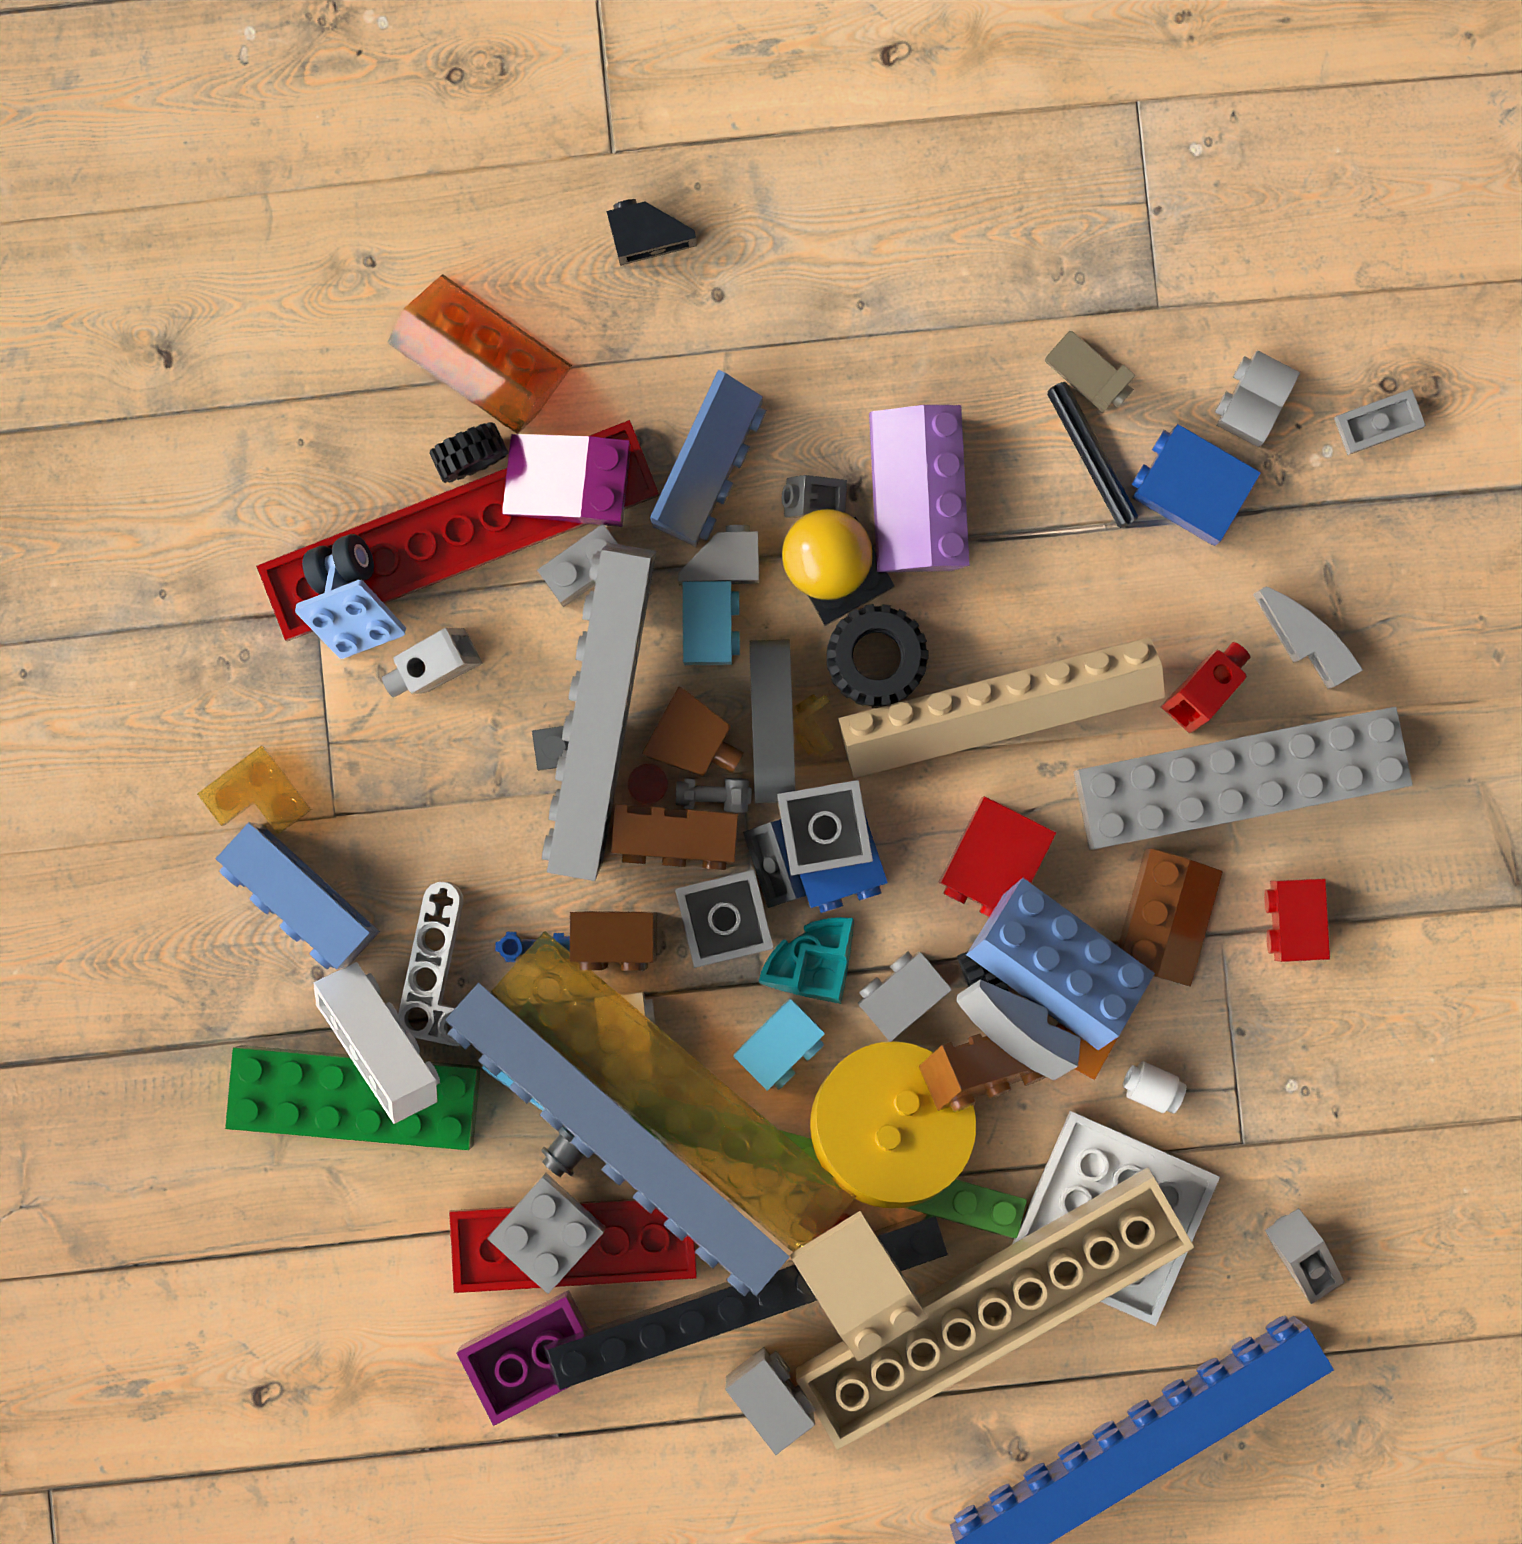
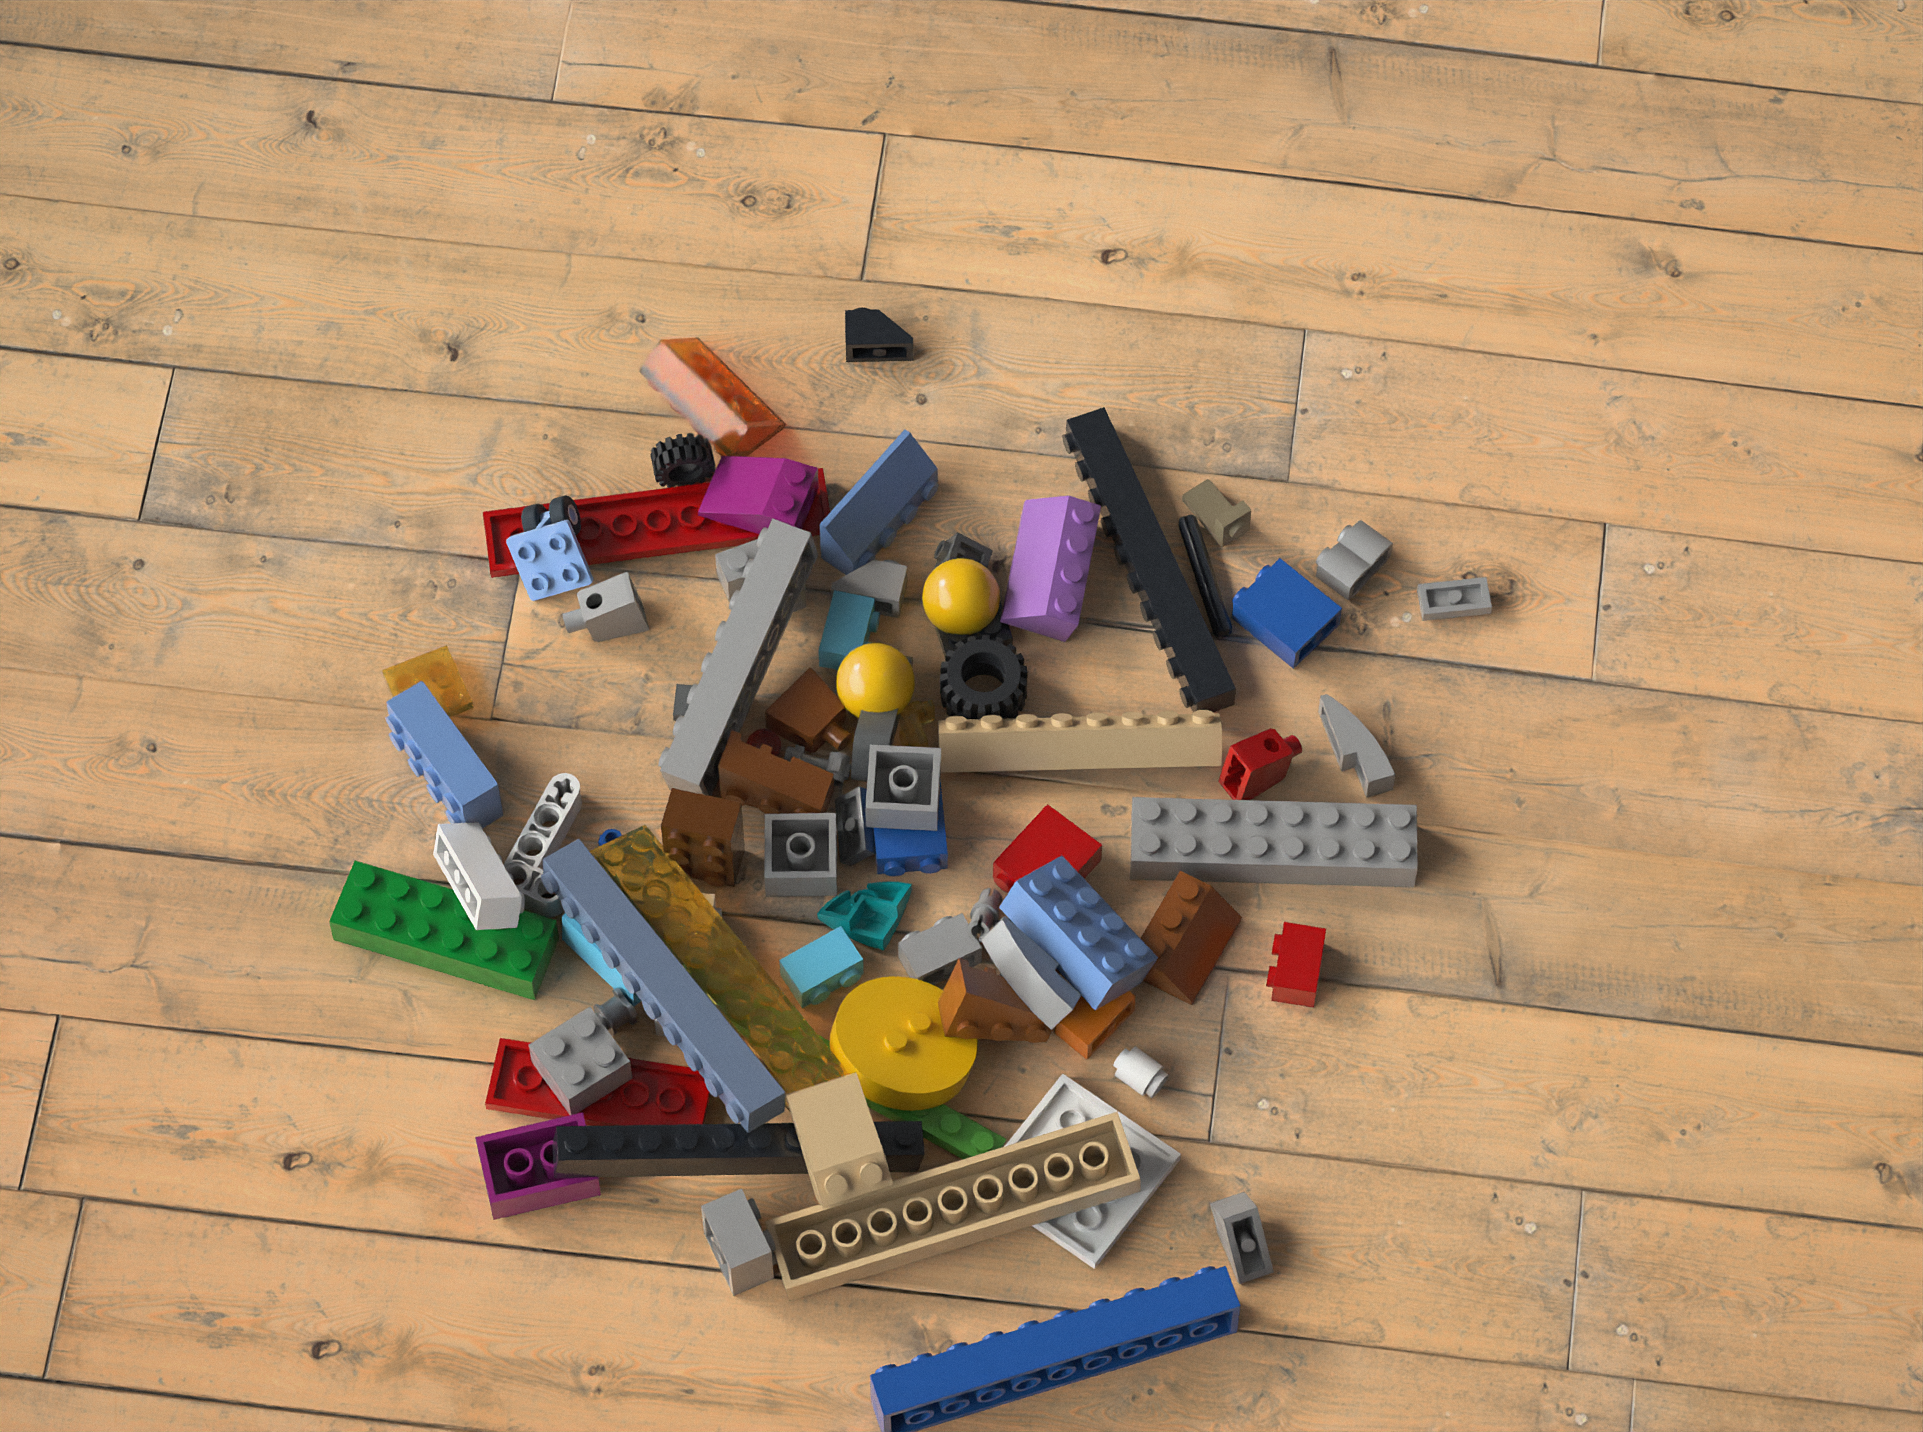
camera: 15 degrees right, 25 degrees down
none -> yellow piece [836,643,915,718]
none -> light grey pin [967,888,1002,942]
none -> black brick [1062,407,1236,712]

